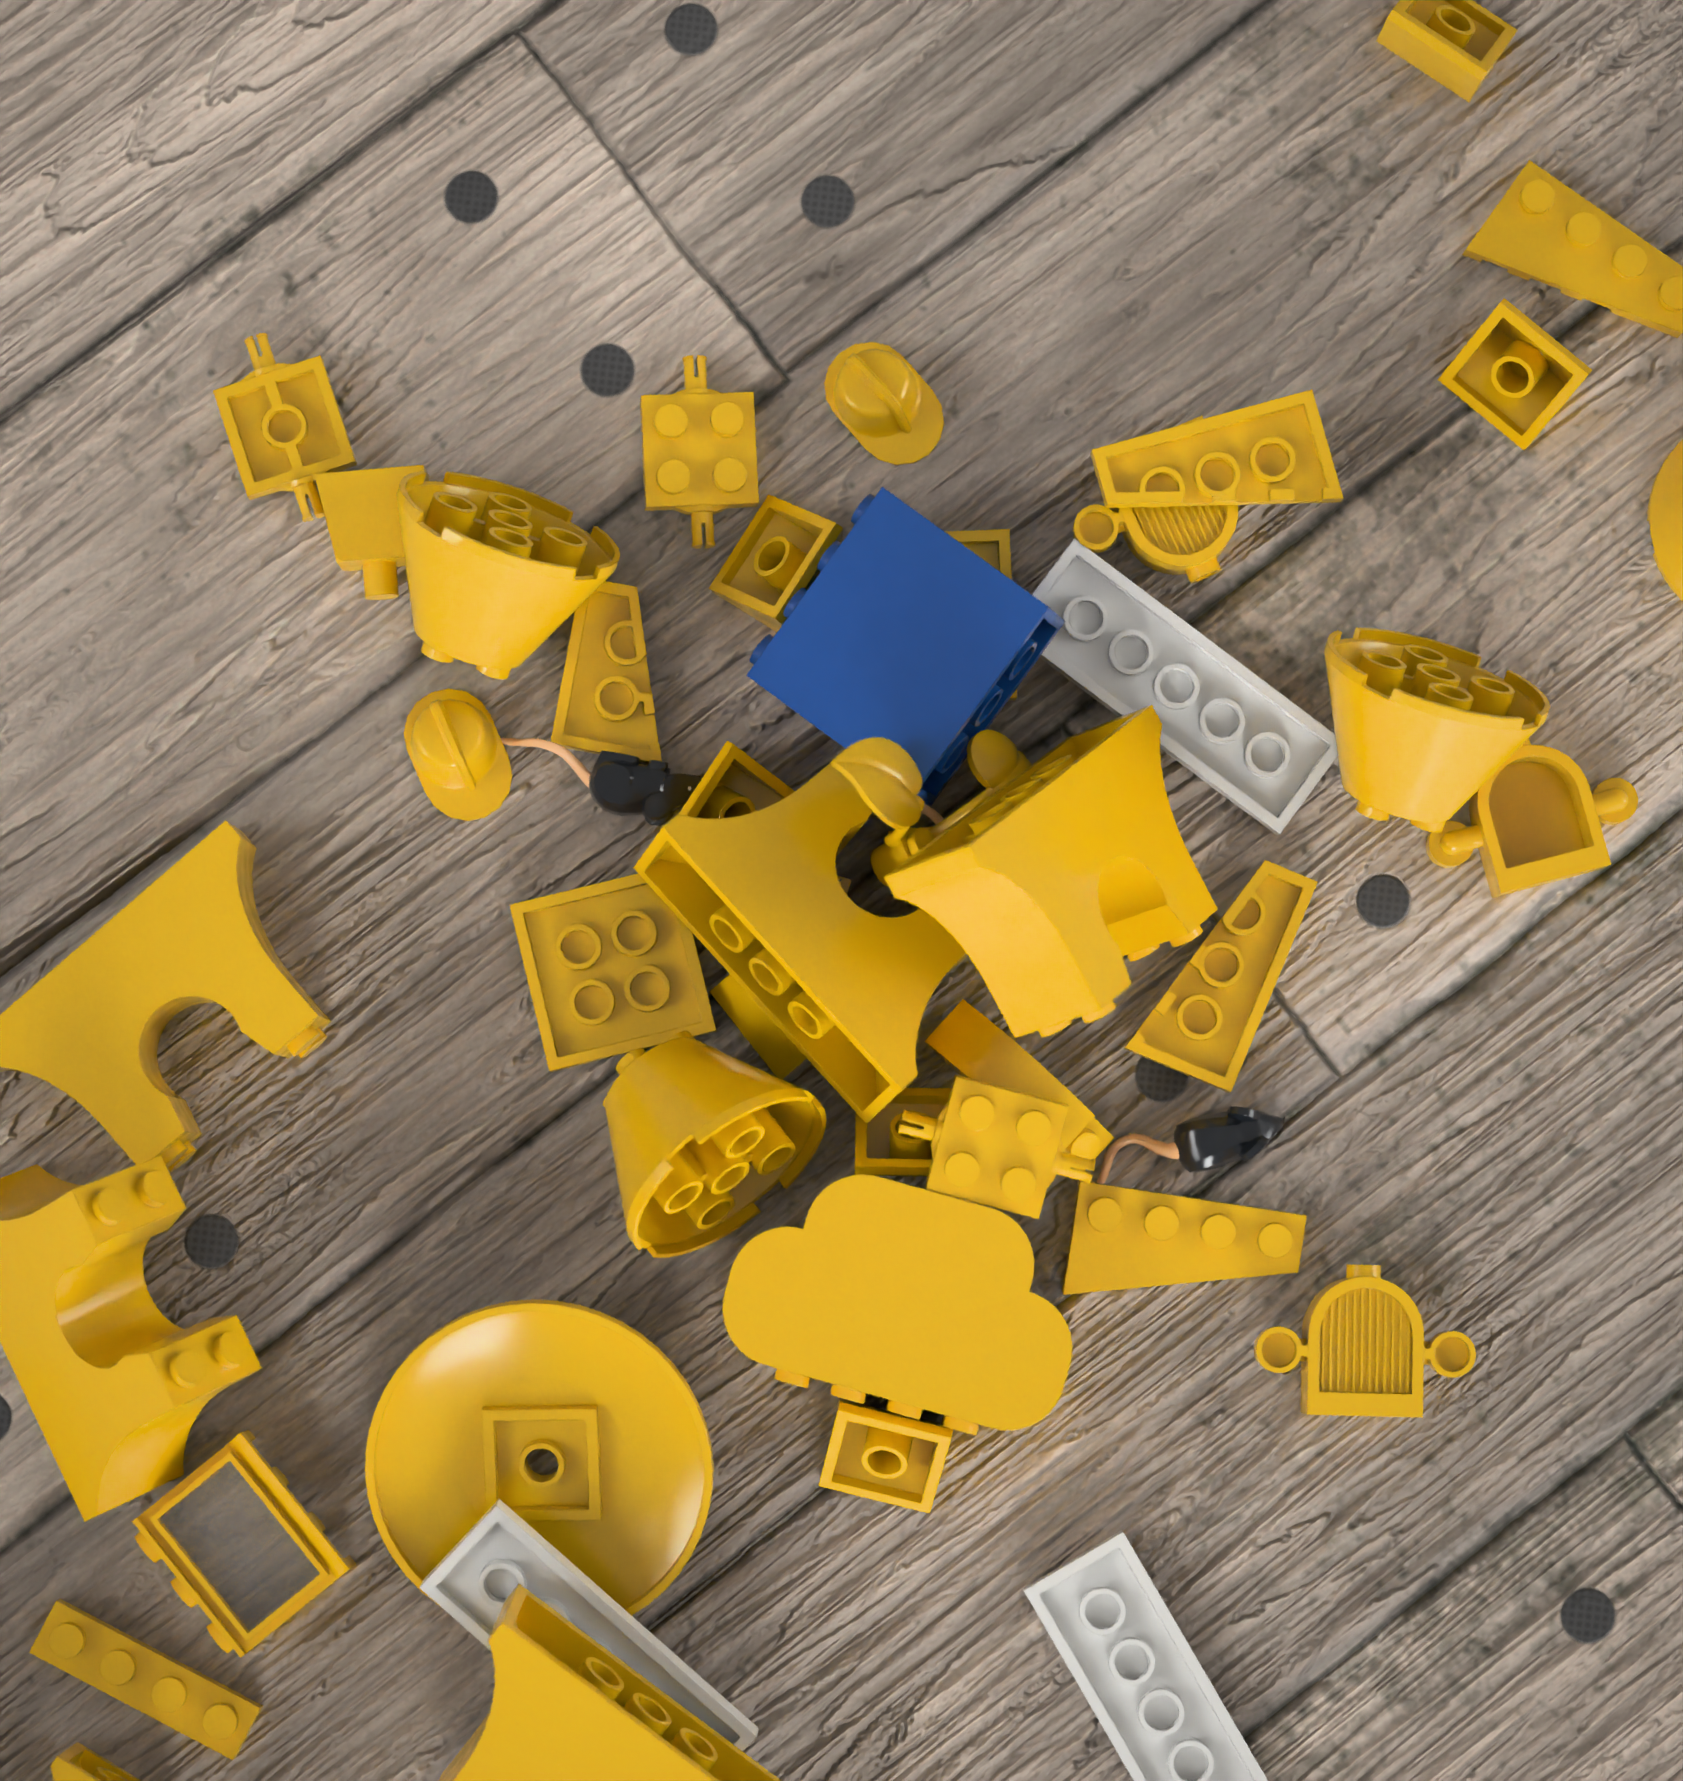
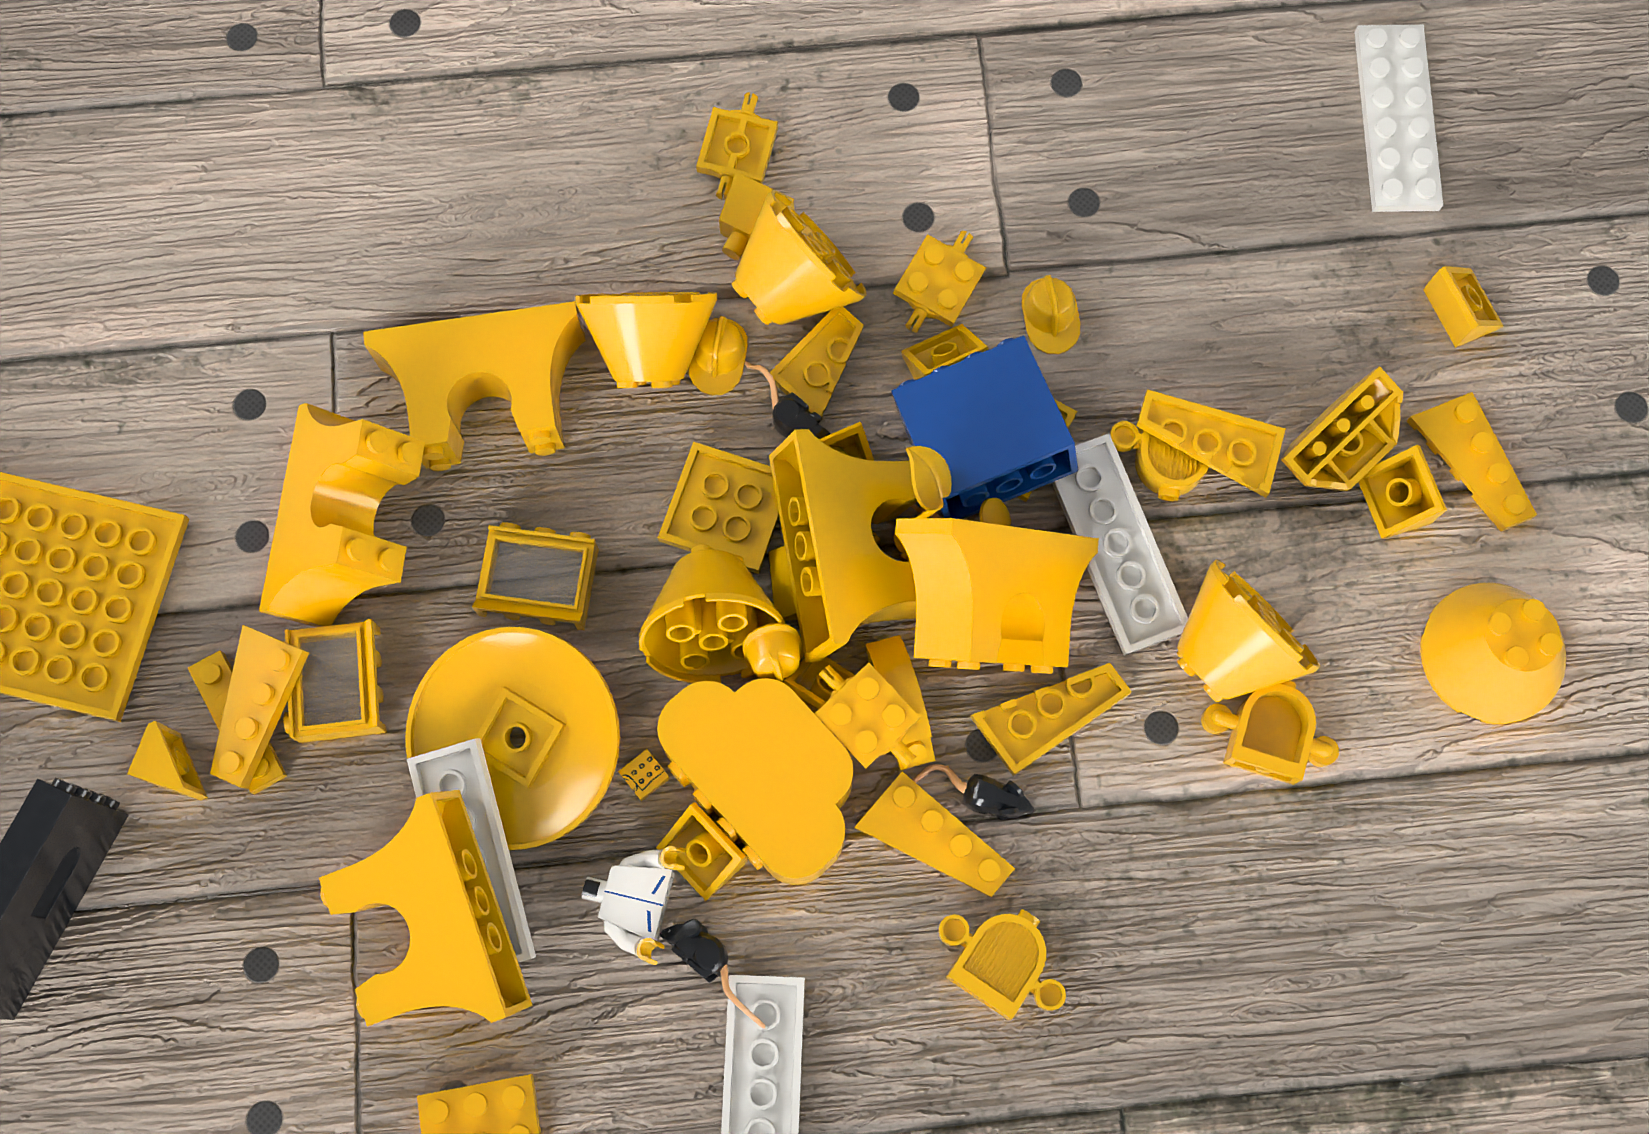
camera: 35 degrees right, 10 degrees down
none -> yellow wing [210,625,309,789]
none -> window [472,522,599,631]
none -> yellow cone [575,292,717,388]
none -> white torso [582,846,686,965]
none -> yellow tile [618,749,670,802]
none -> black animal [659,919,766,1029]
none -> yellow piece [742,623,804,682]
none -> yellow wedge [1281,366,1403,491]

